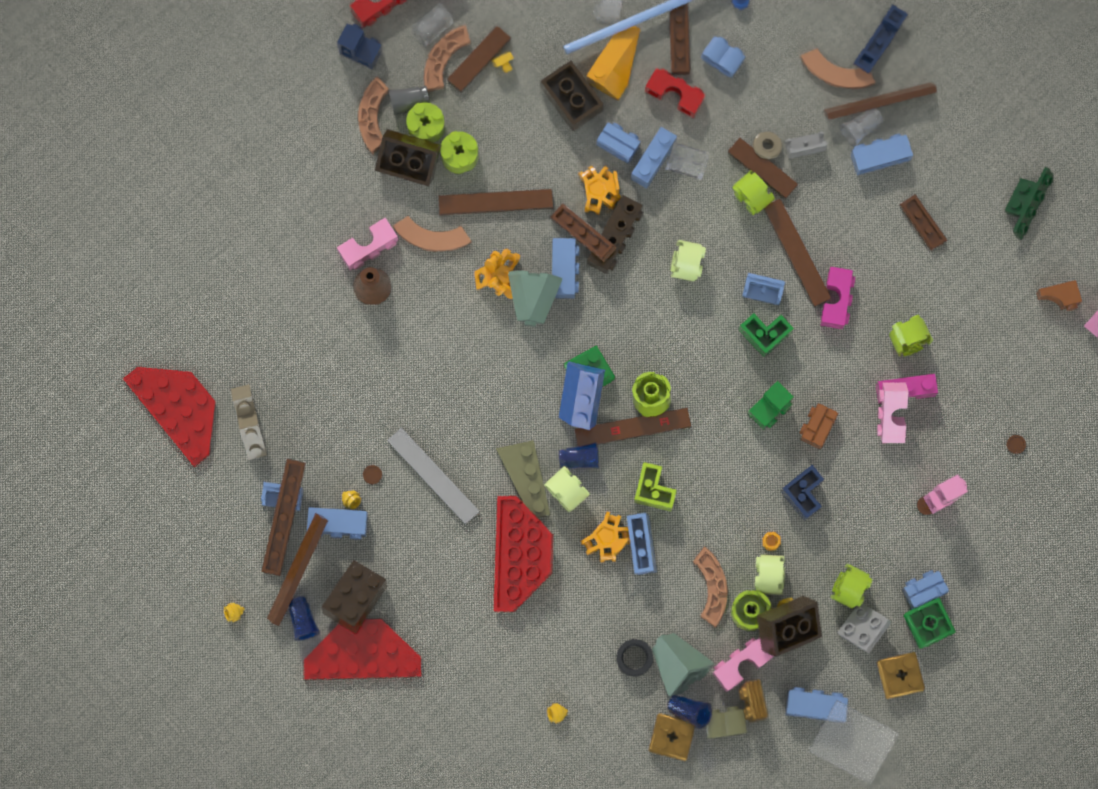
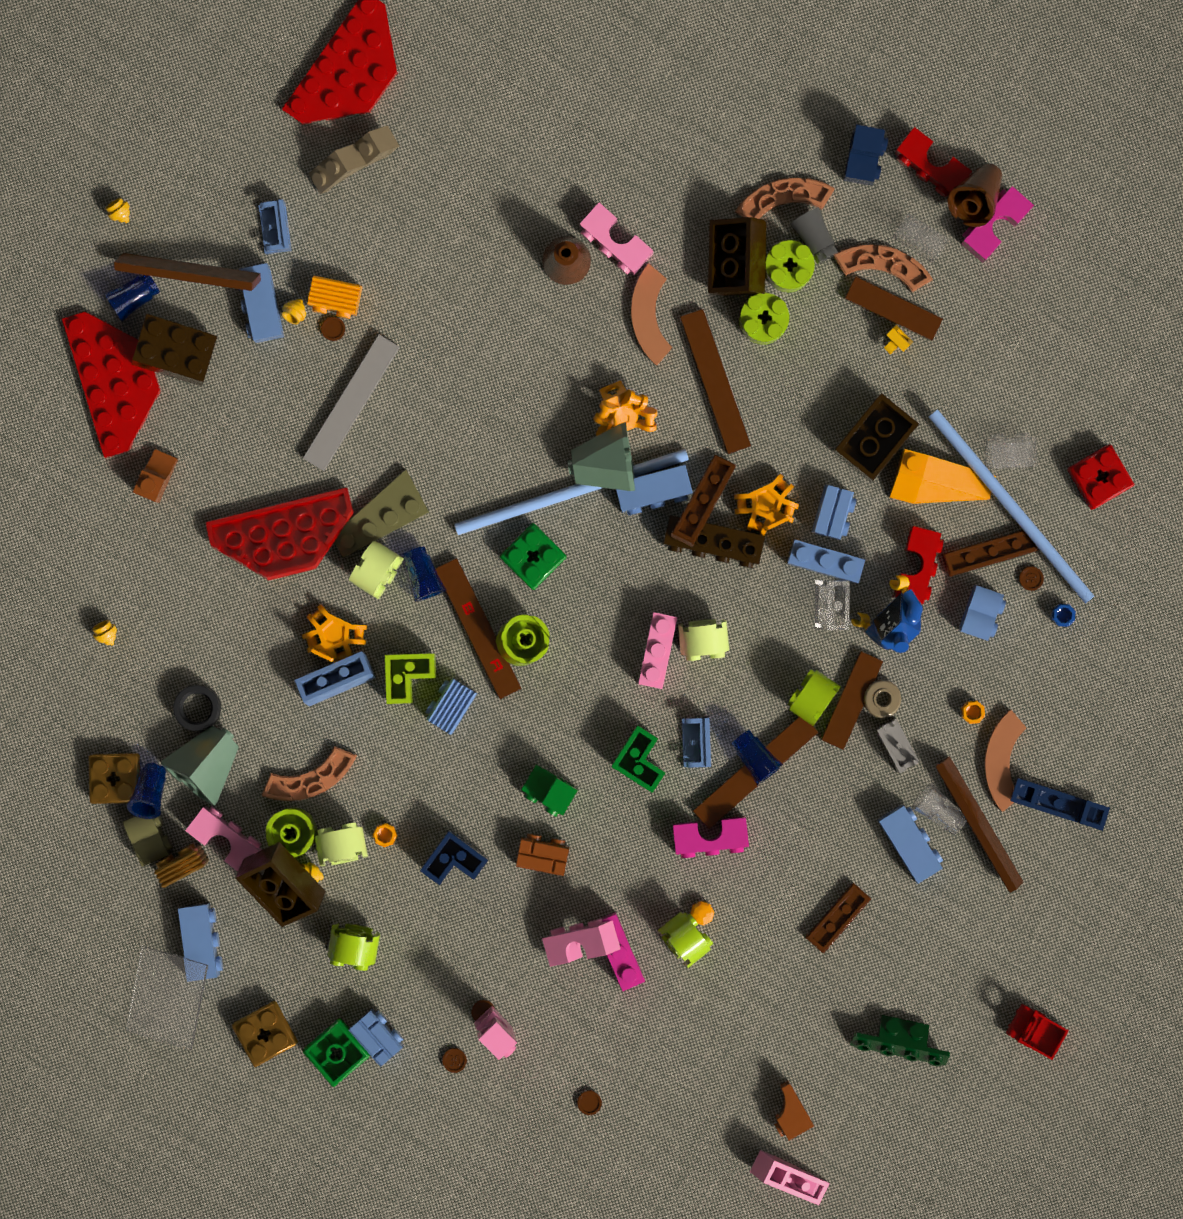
camera: 80 degrees right, 10 degrees up
reddish brown tile [261,458,306,576] -> none
blue slope [559,362,605,430] -> none
light grey plate [837,604,891,654] -> none
none -> dark orange arch [133,449,178,503]
none -> light orange brick [307,276,362,319]
none -> medium blue brick [425,678,478,735]
none -> reddish brown piece [442,1048,467,1073]
none -> light blue piece [454,449,689,535]
none -> bright pink arch [638,612,677,689]
none -> light orange tile [690,901,714,926]
none -> clear blue plant [731,730,784,786]
none -> torso [851,575,923,653]
none -> light orange tile [961,701,985,724]
none -> red piece [1006,1004,1069,1060]
none -> reddish brown piece [1019,567,1044,591]

